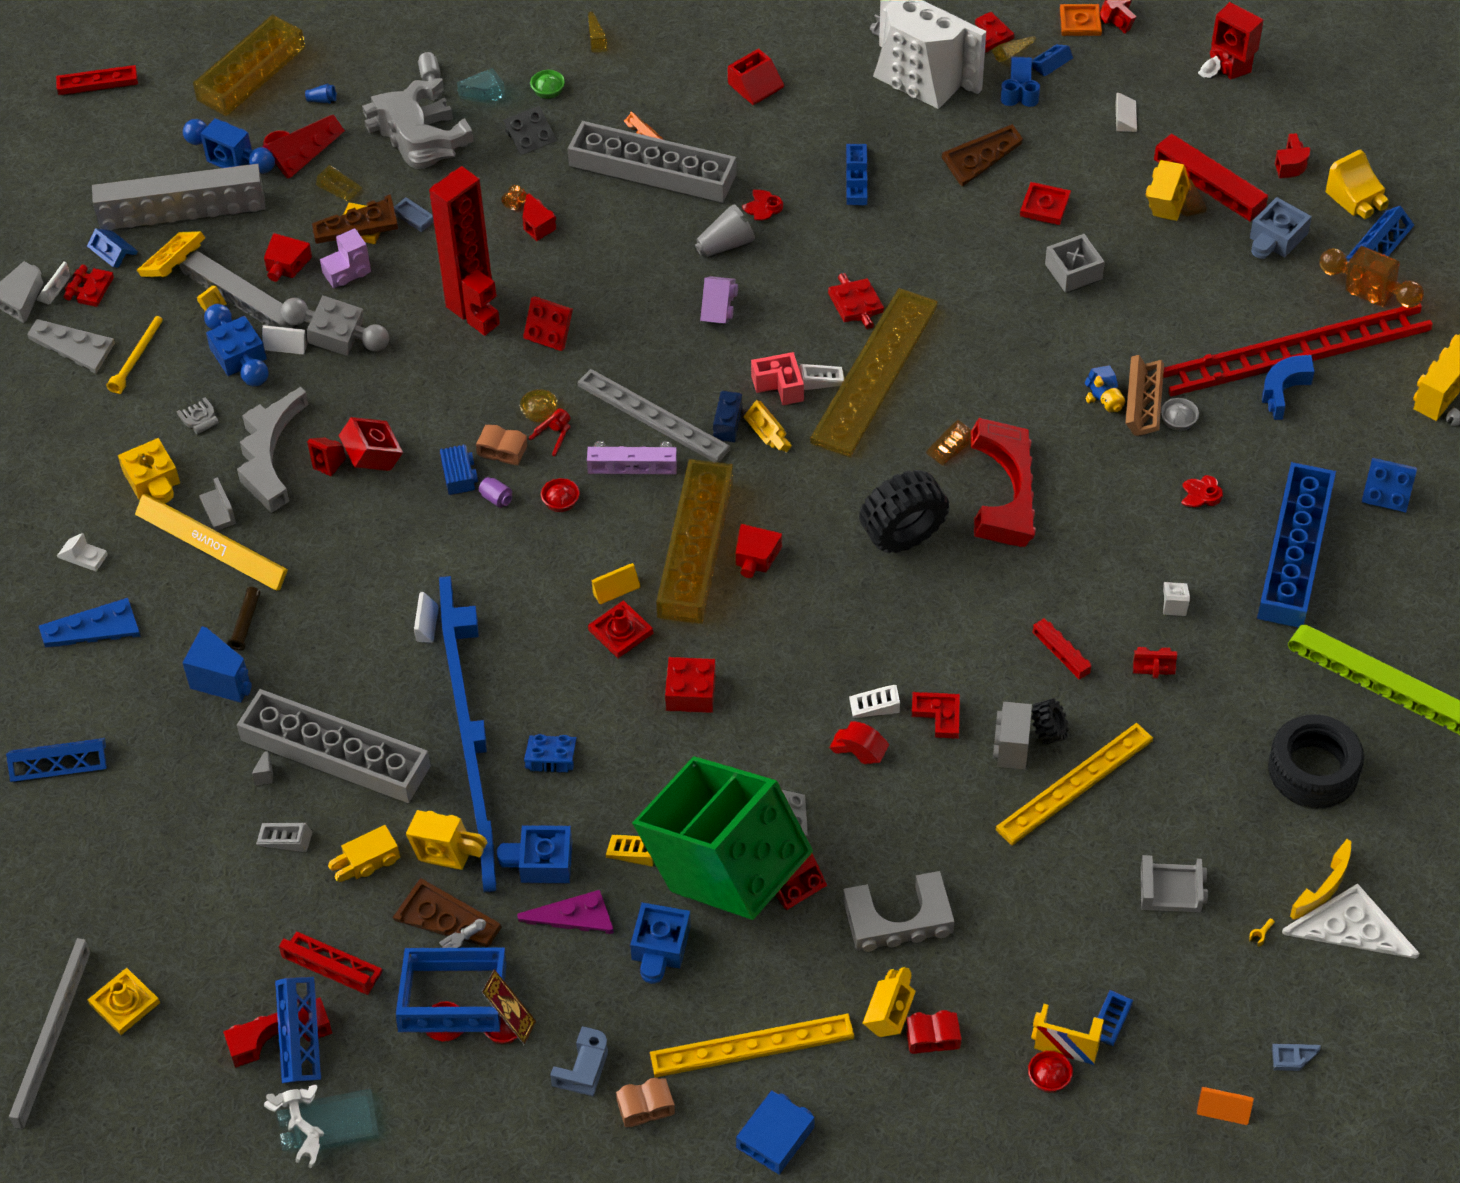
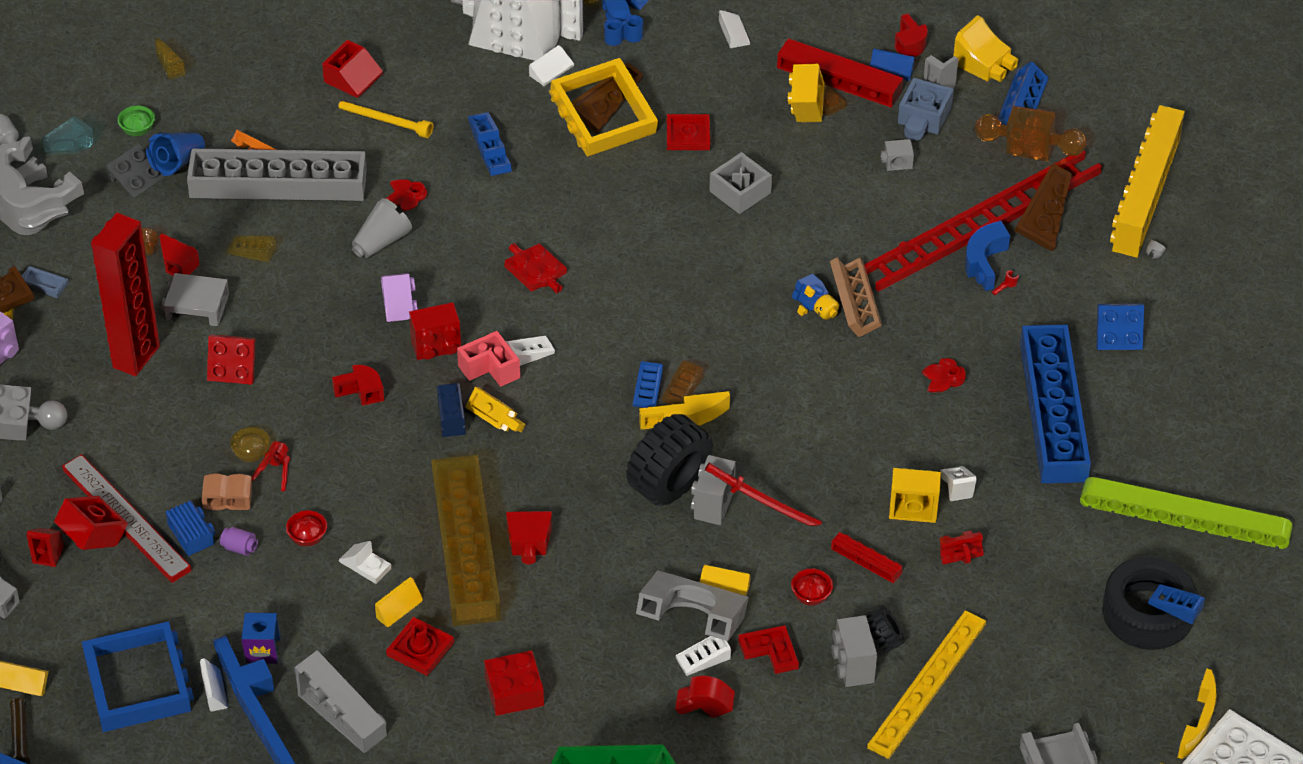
camera: 20 degrees left, 5 degrees down
red arch [461,269,500,336] -> none
light grey tile [577,369,730,464] -> none
lavender piece [587,440,677,474] -> none
clear yellow plate [810,288,938,457] -> none
red arch [971,418,1036,547] -> none
light grey hat [1161,398,1199,431] -> none
none -> light grey tile [62,454,191,583]
none -> blue window [82,621,194,732]
none -> blue cone [146,133,205,176]
none -> light grey panel [161,273,229,326]
none -> clear yellow slope [227,236,277,263]
none -> piece [242,613,281,664]
none -> light grey wedge [295,650,387,753]
none -> red brick [332,365,384,406]
none -> yellow piece [338,101,434,139]
none -> white slope [339,541,391,584]
none -> red brick [409,302,461,360]
none -> white slope [529,45,574,86]
none -> yellow window [549,58,658,157]
none -> blue slope [633,361,663,408]
none -> light grey arch [636,570,749,641]
none -> yellow slope [639,391,730,429]
none -> light grey brick [691,455,736,525]
none -> yellow slope [700,565,750,596]
none -> red sword [705,462,822,526]
none -> red hat [791,569,833,605]
none -> blue slope [870,49,914,81]
none -> light grey brick [881,139,914,171]
none -> yellow brick [889,468,941,523]
none -> light grey panel [923,55,958,89]
none -> red hand [991,270,1019,295]
none -> reddish brown wing [1014,163,1072,251]
none -> blue slope [1148,584,1205,624]

